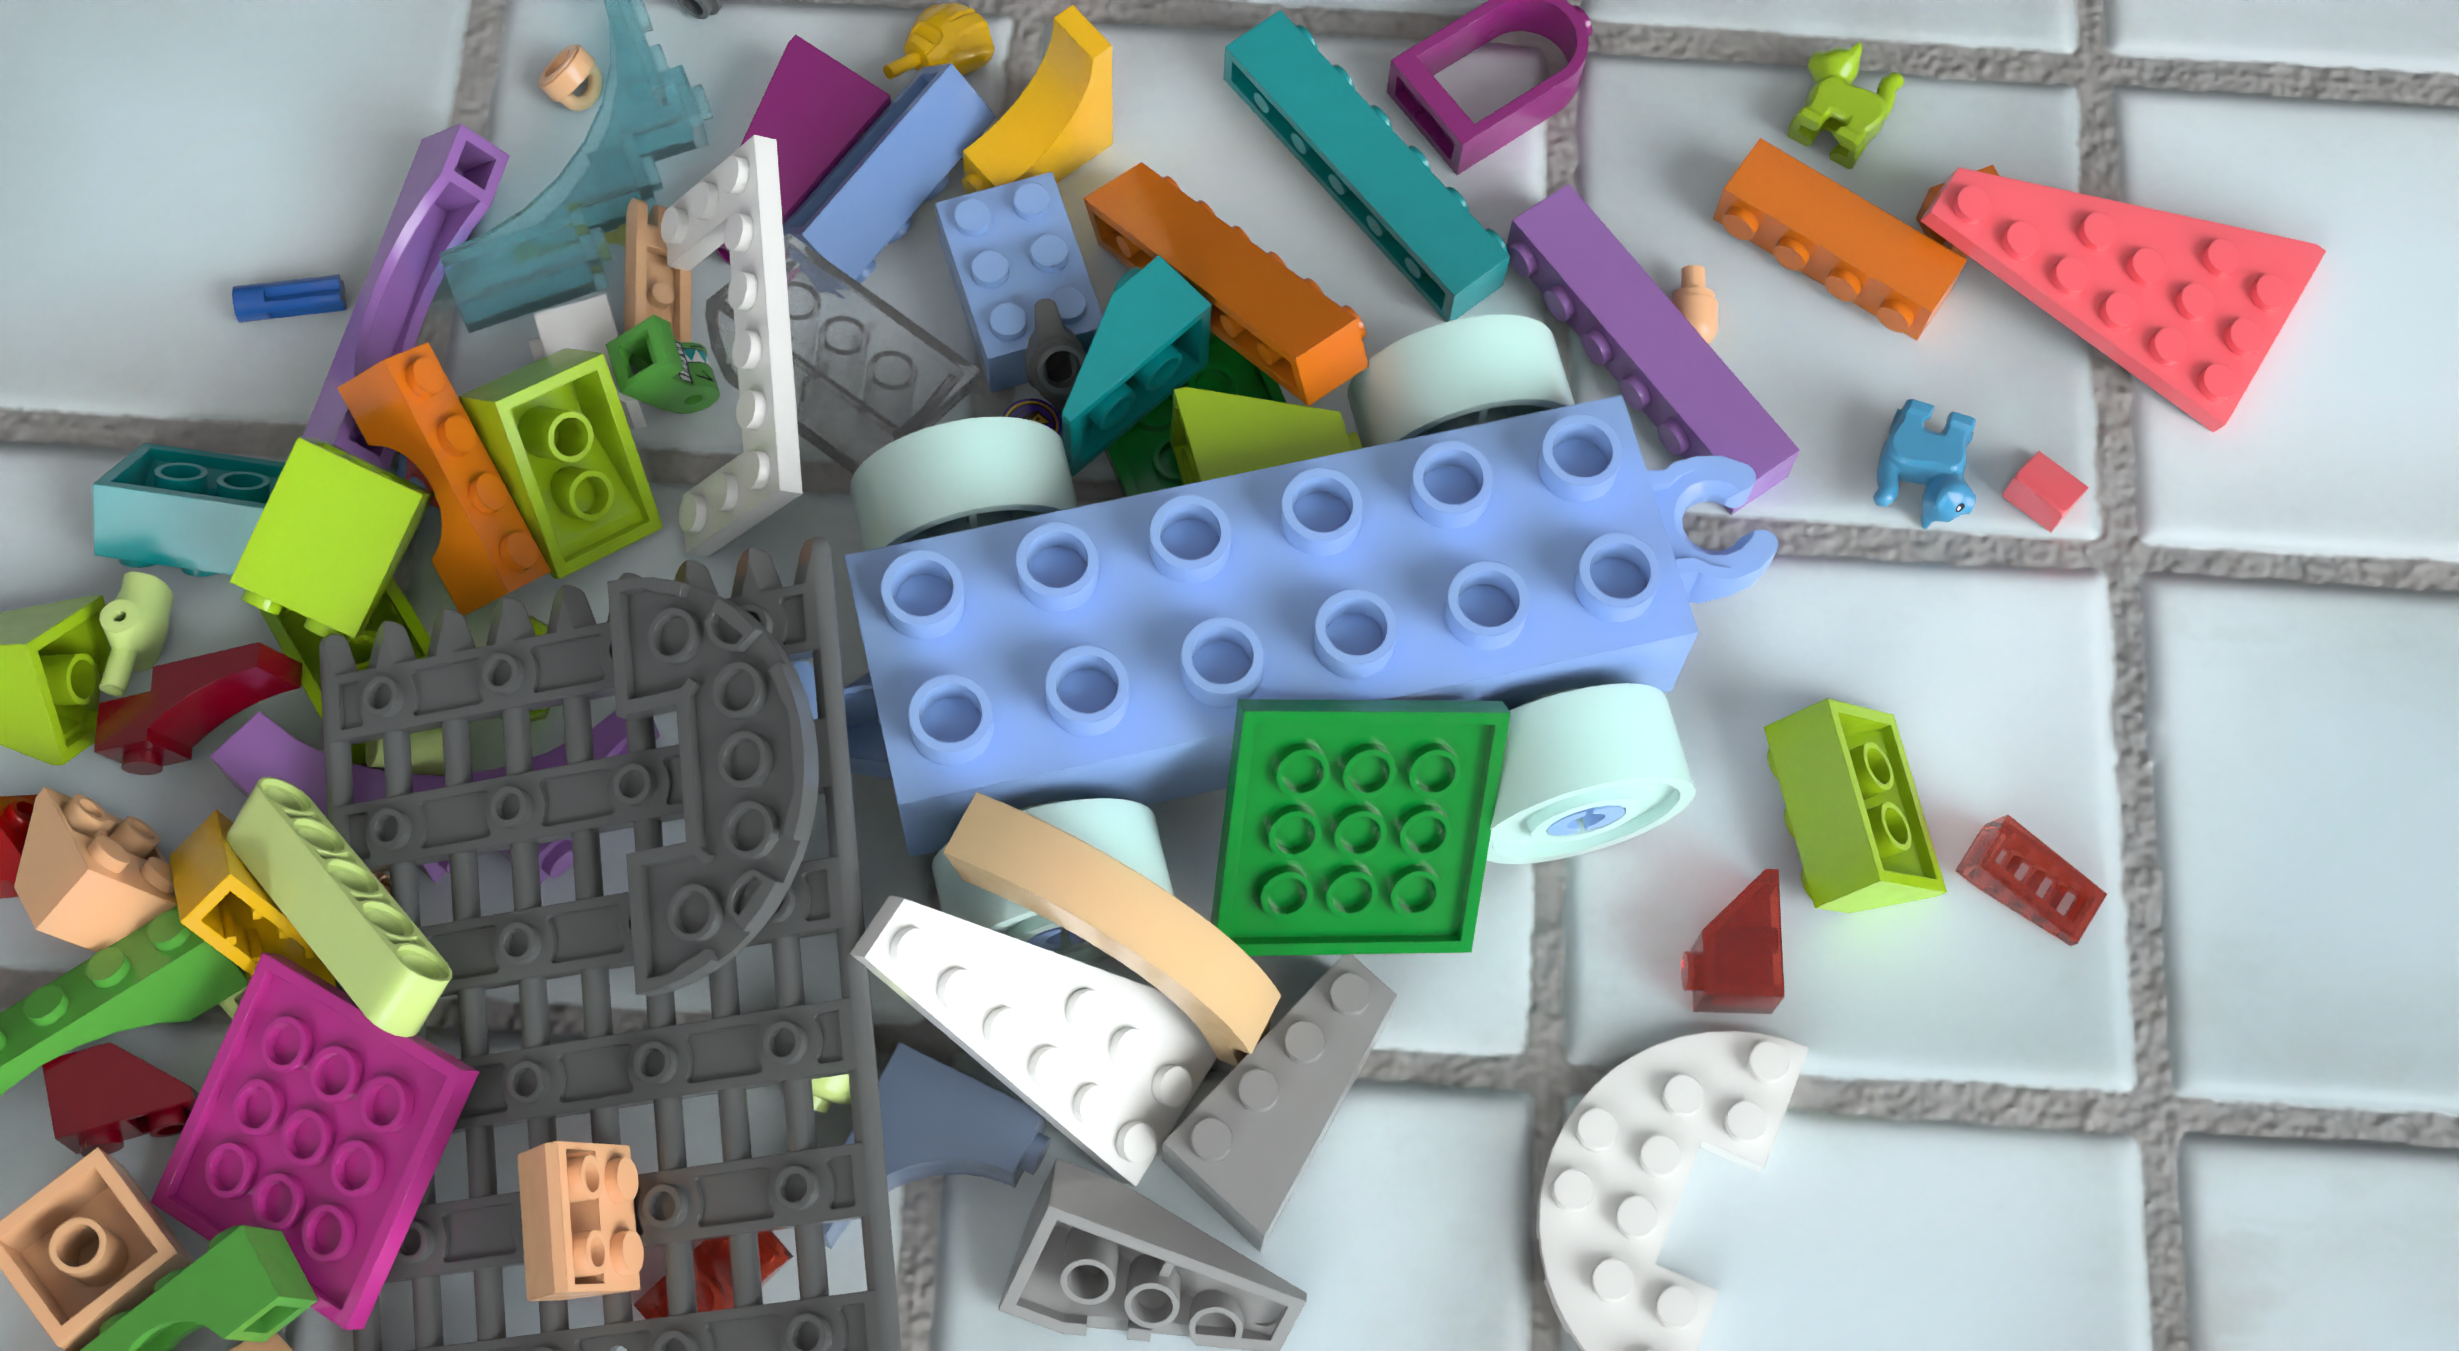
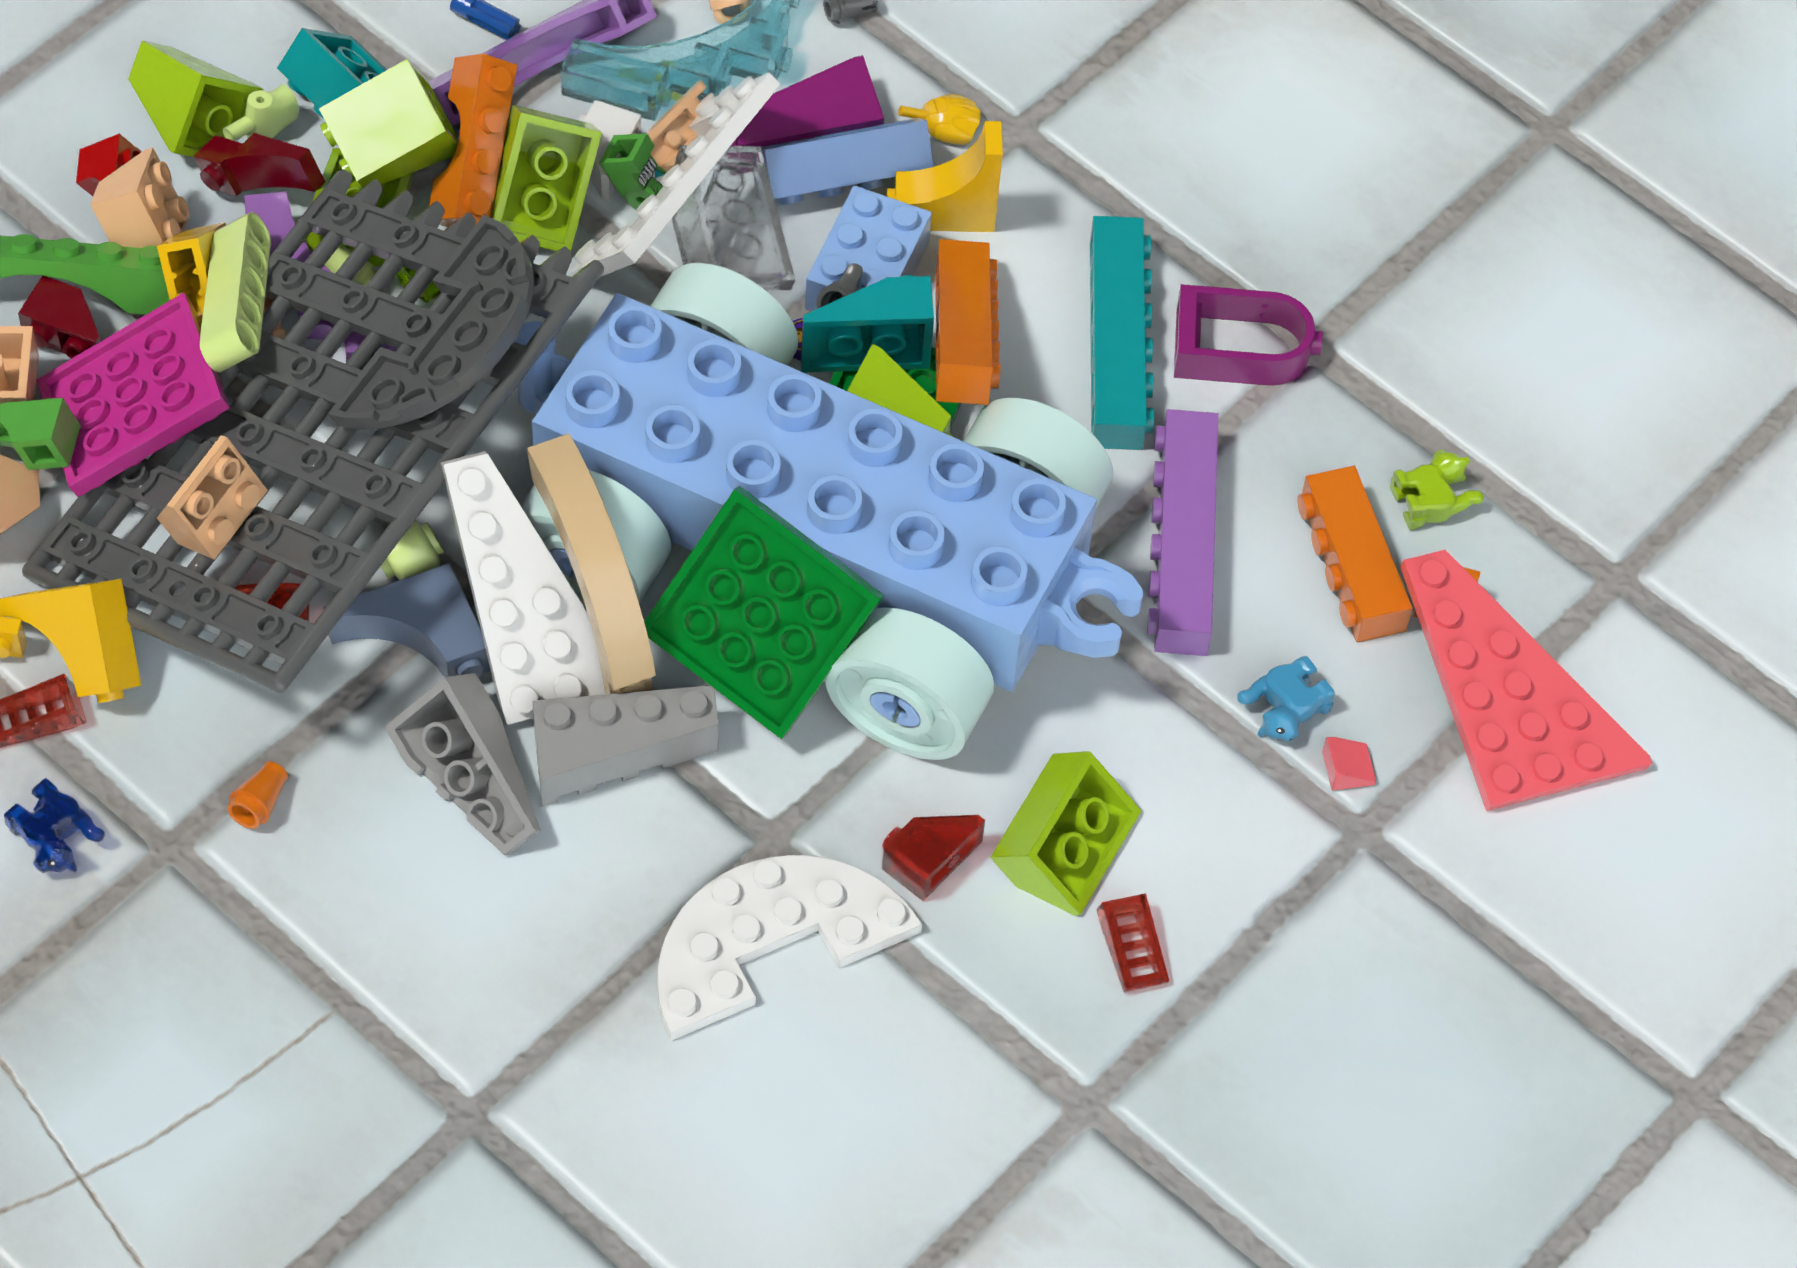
camera: 40 degrees right, 10 degrees down
light nougat cylinder [1671,265,1718,344] -> none

